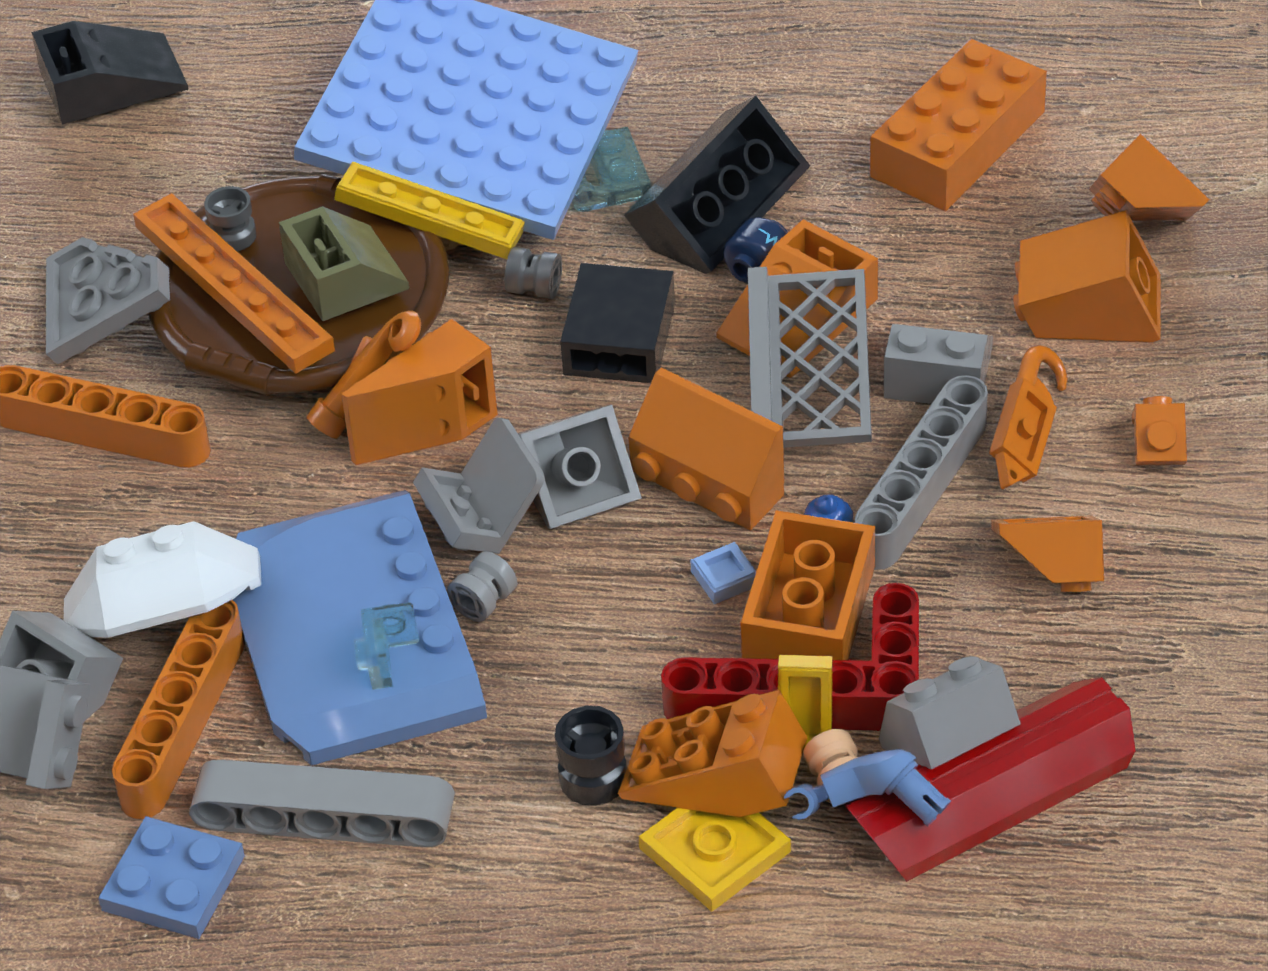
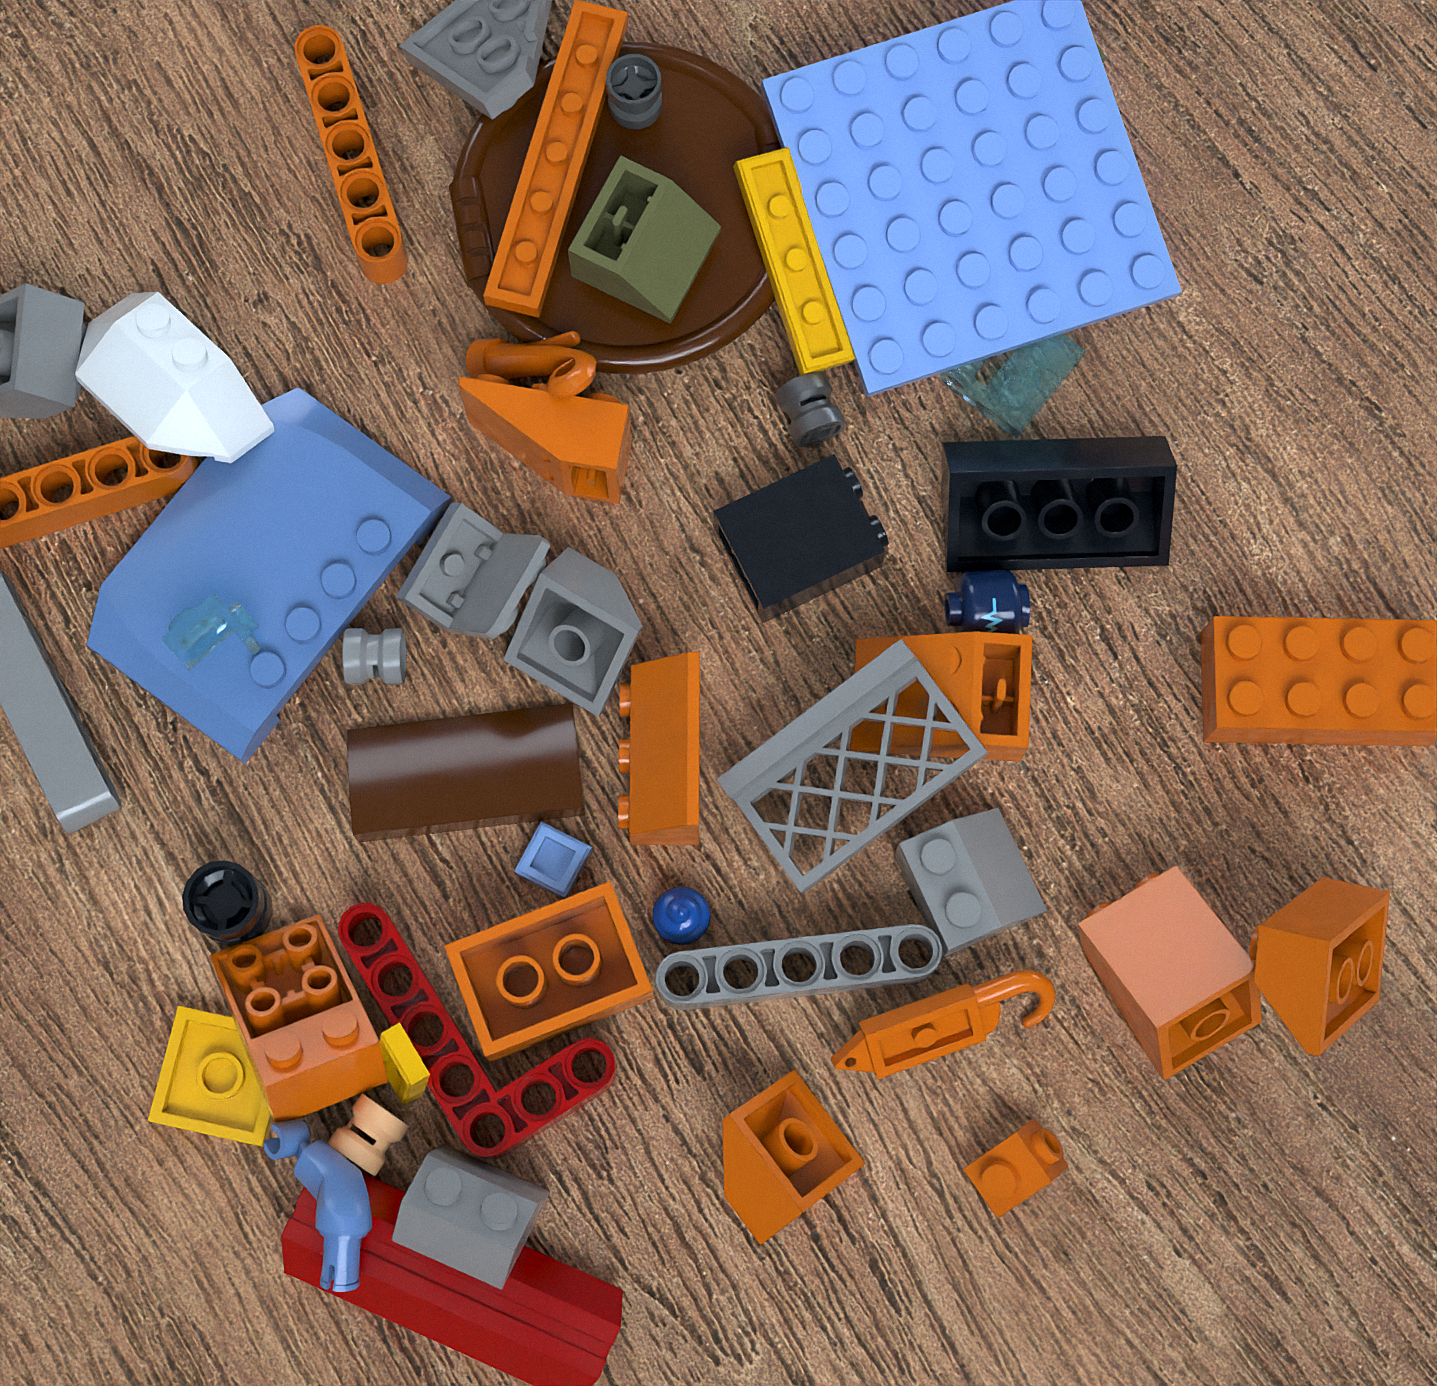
camera: 50 degrees right, 30 degrees up
none -> reddish brown slope [347,703,586,843]

